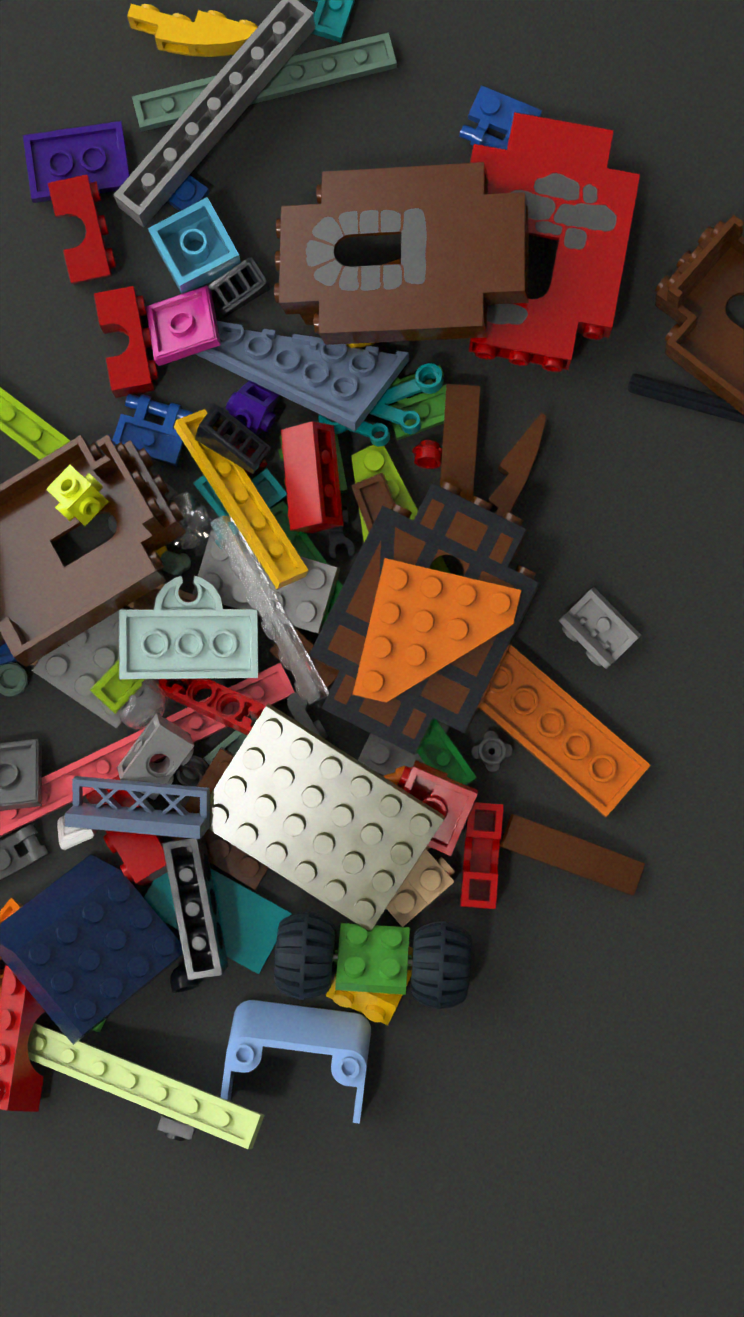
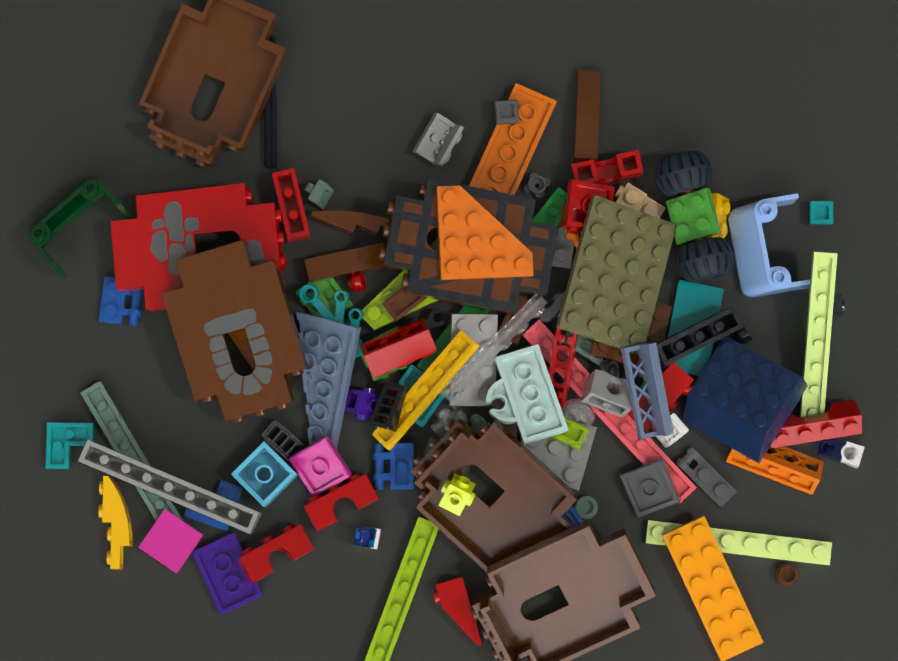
camera: 110 degrees left, 0 degrees up
none -> dark green windscreen [28,176,134,279]
none -> dark pink tile [138,509,204,574]
none -> red brick [272,168,310,243]
none -> sand green tile [304,179,334,210]
none -> clear blue leg [354,525,381,549]
none -> dark grey tile [495,100,519,125]
none -> teal plate [809,201,833,225]

